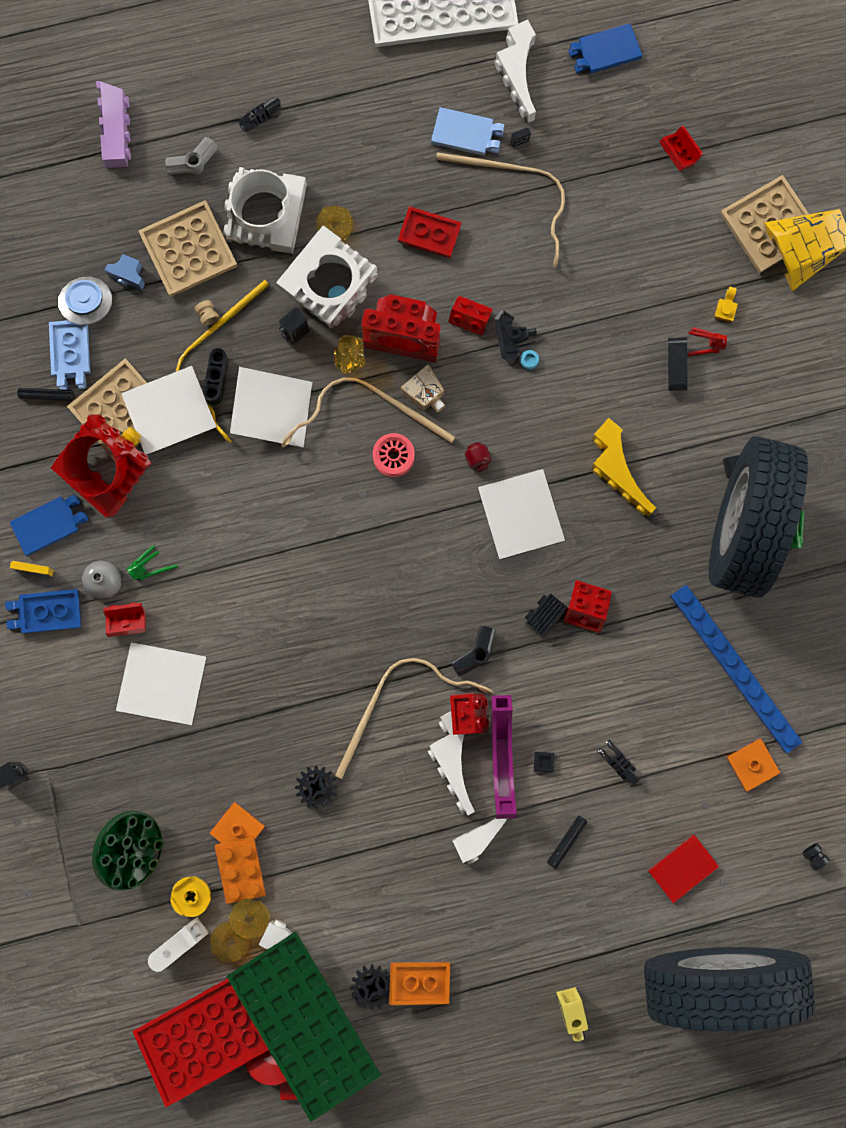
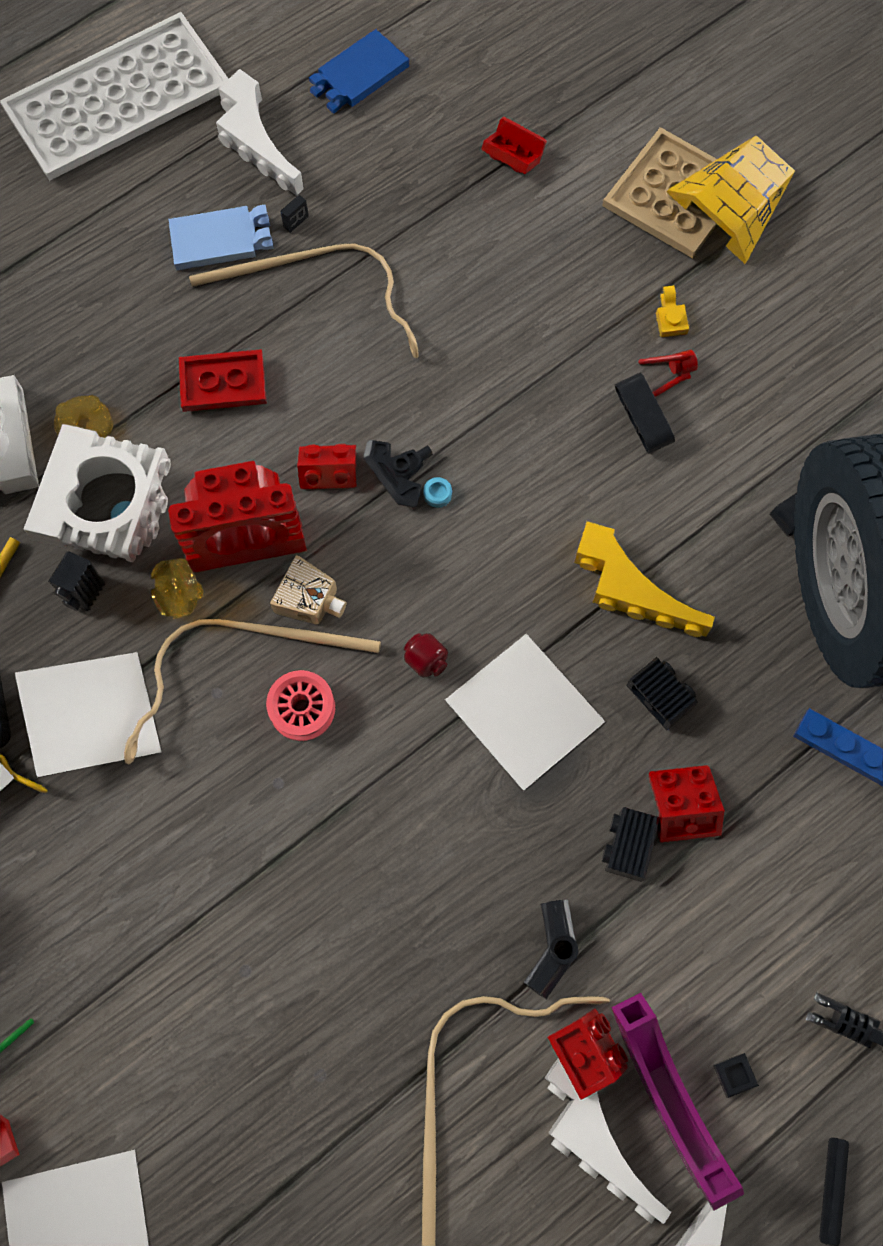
camera: 20 degrees left, 10 degrees down
none -> black brick [626,657,698,731]

